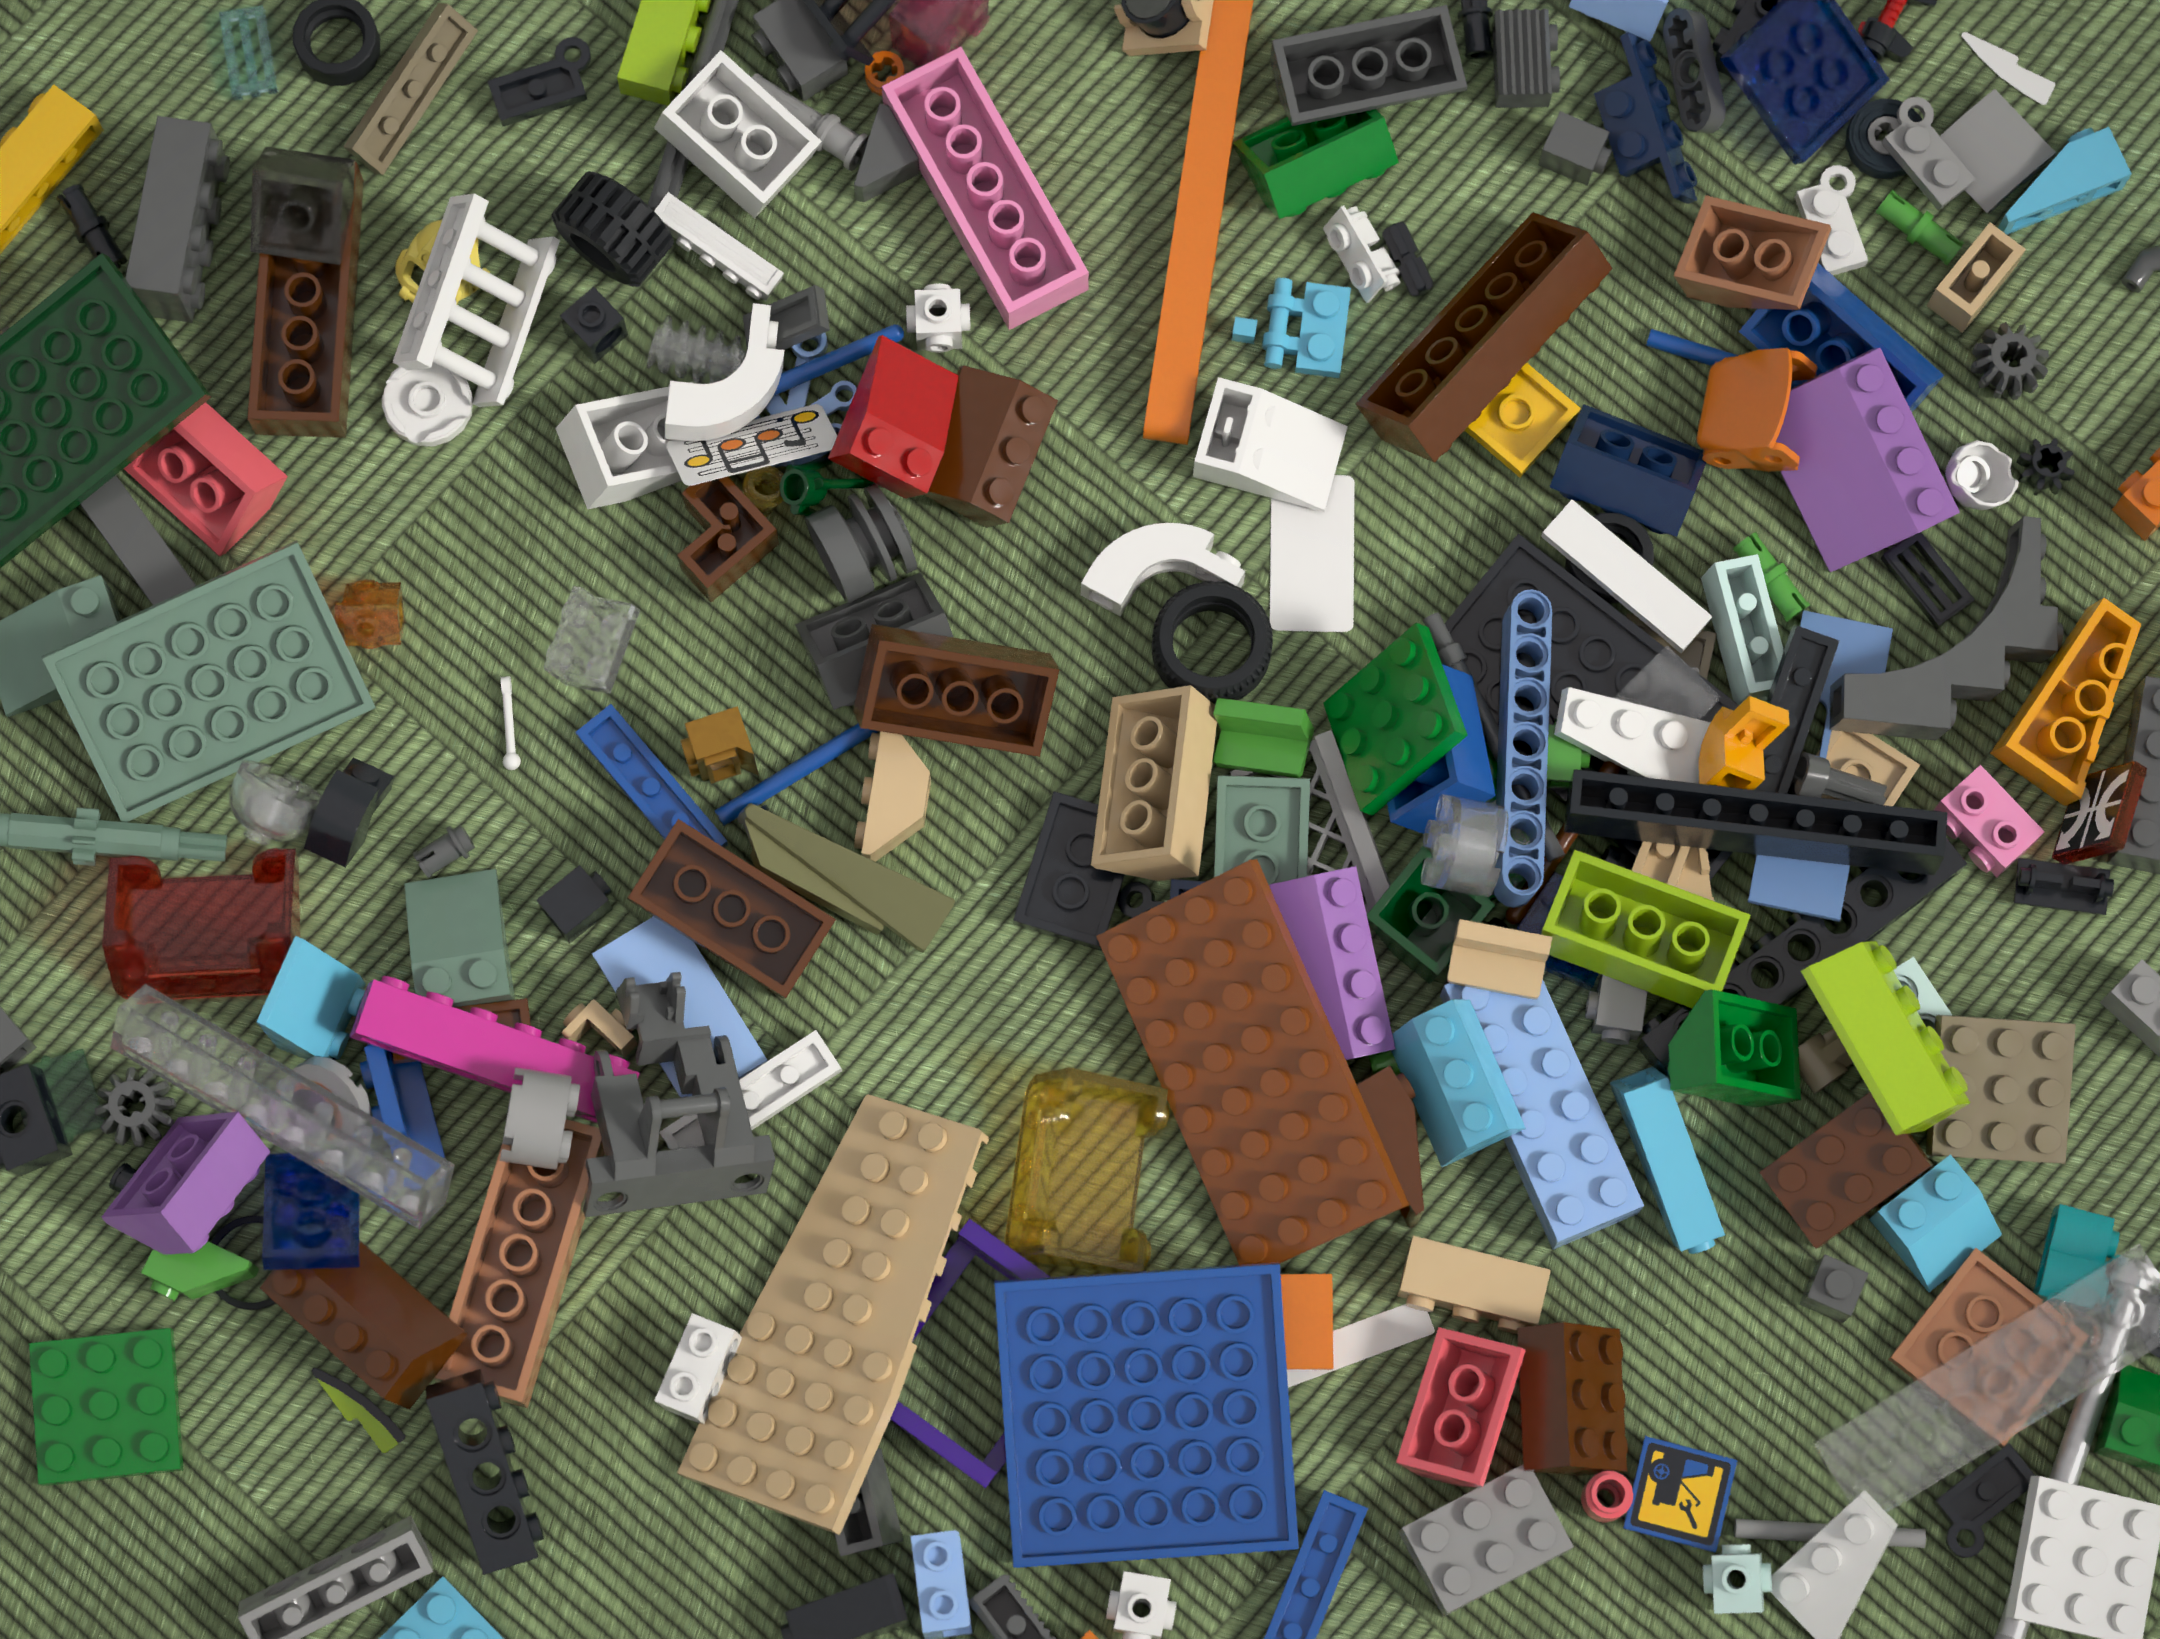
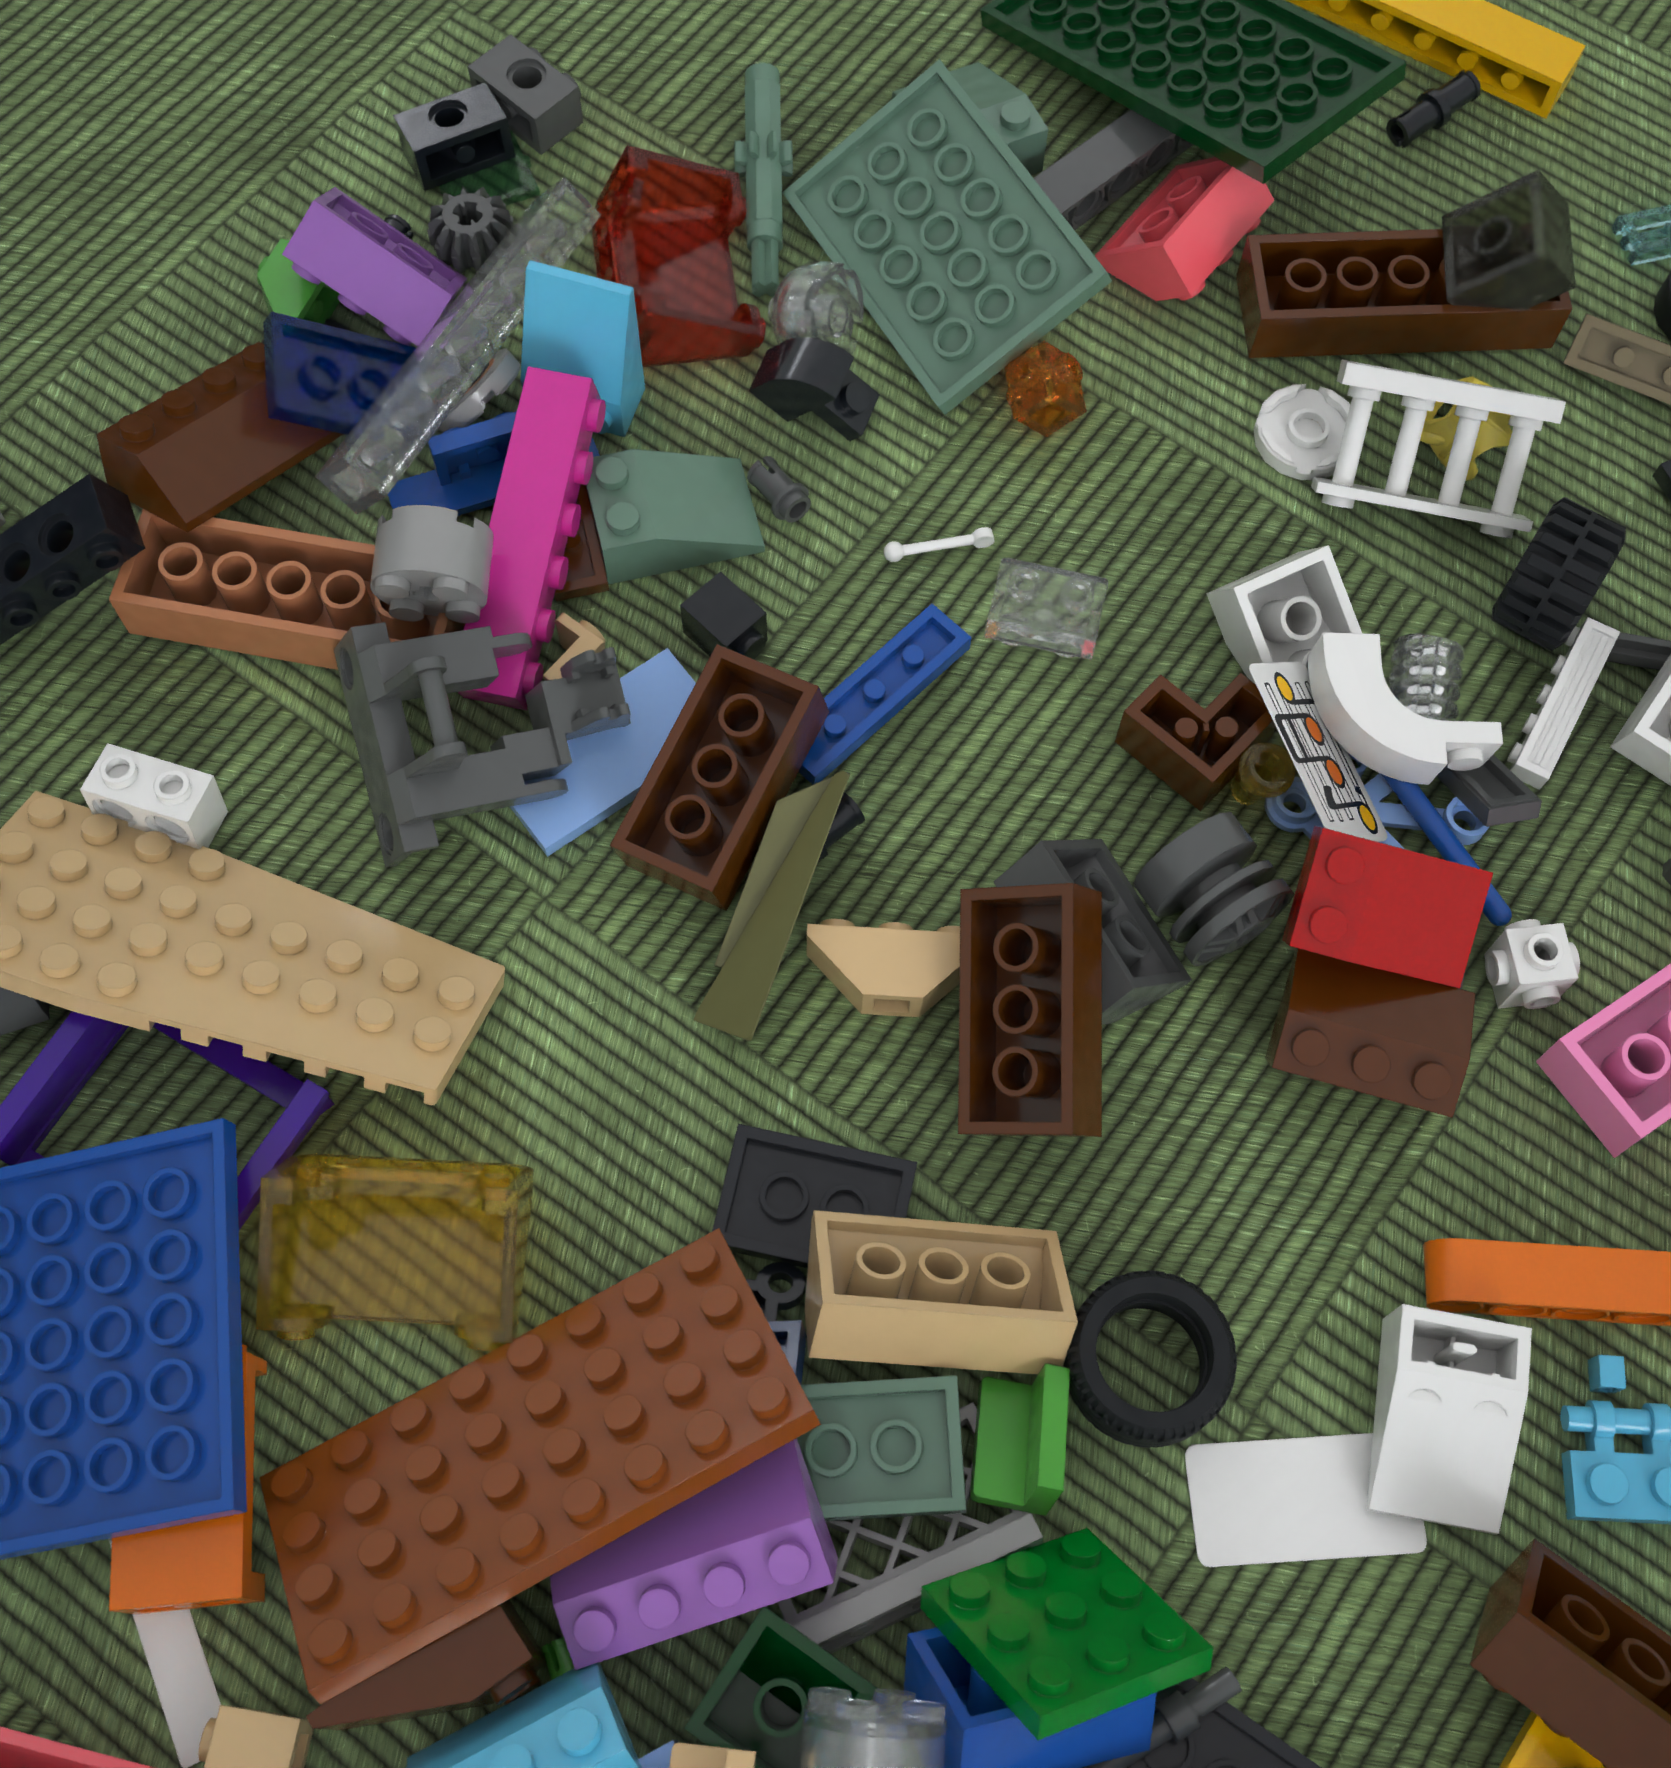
camera: 85 degrees right, 10 degrees down
green plate [29,1328,184,1486] -> none
dark grey brick [125,116,230,323] -> none
black brick [560,286,628,364] -> none
white plate [659,1030,842,1150] -> none
pearl gold window [680,706,759,784] -> none
blue piece [714,723,879,826] -> none
dark green plant [780,456,883,517] -> none
white arch [1081,523,1245,616] -> none

